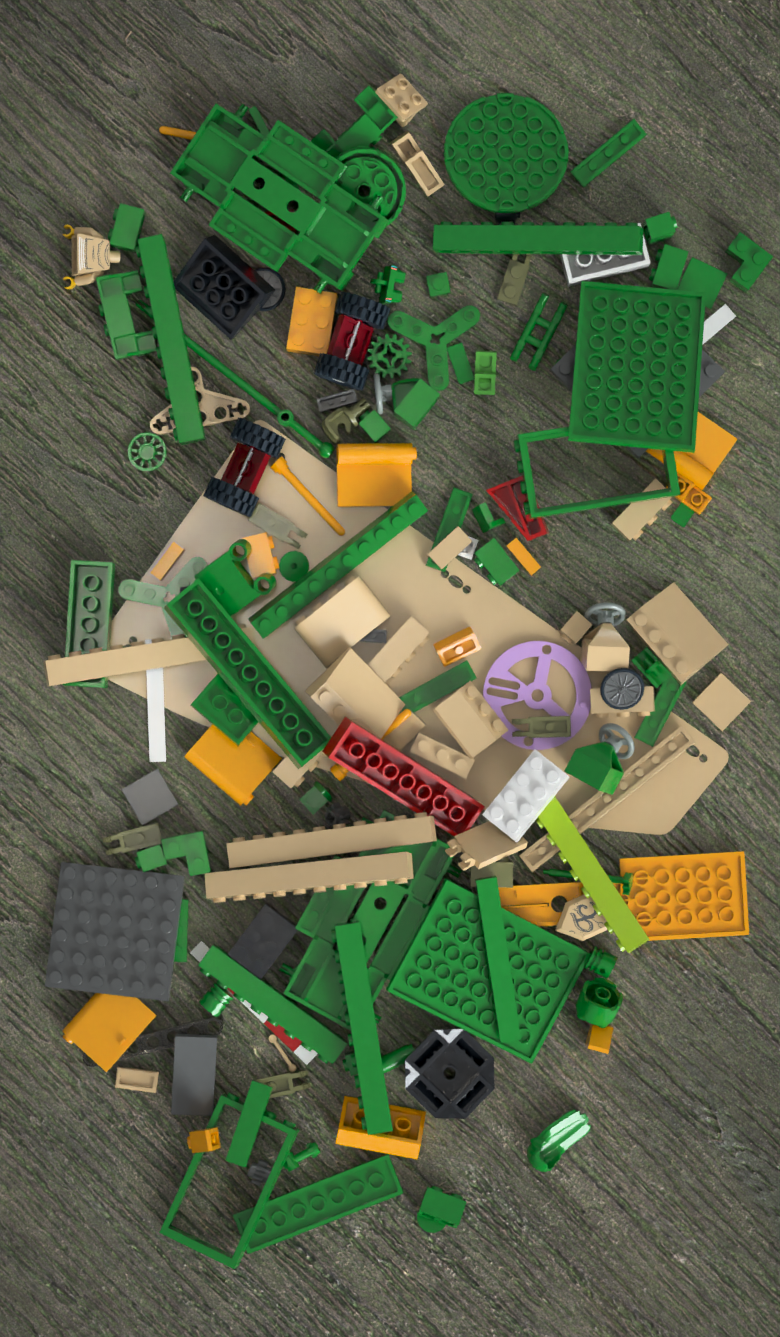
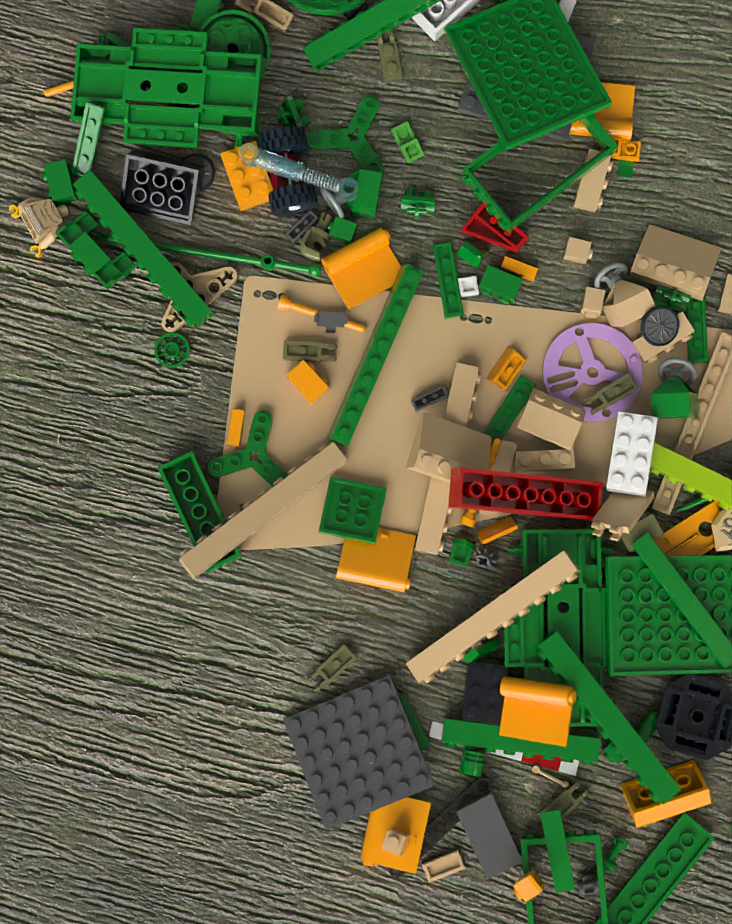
camera: 25 degrees left, 5 degrees down
tile [121,768,178,825] -> none
green brick [135,844,168,872] -> none
white sticker [145,639,166,762] -> none
green brick [161,830,212,876] -> none
green brick [164,578,331,769] -> none
green piece [180,539,276,616] -> none
black plate [203,417,286,517] -> none
tan brick [226,812,437,868] -> none
green piece [279,551,309,582] -> none
tan windscreen [294,575,391,668] -> none
green gear [367,334,412,379] -> none
green plate [426,272,451,297] -> none
tan tile [427,526,472,570] -> none
green sticker [447,343,475,384] -> none
green piece [510,292,568,371] -> none
none -> tile [71,101,106,177]
none -> clear light blue piece [239,143,359,201]
none -> dark grey piece [314,311,348,333]
none -> tan brick [381,828,411,856]
none -> green hips [400,189,436,219]
none -> green tile [463,638,501,663]
none -> light orange slope [477,517,518,545]
none -> light orange door [499,676,577,747]
none -> tan brick [563,237,593,264]

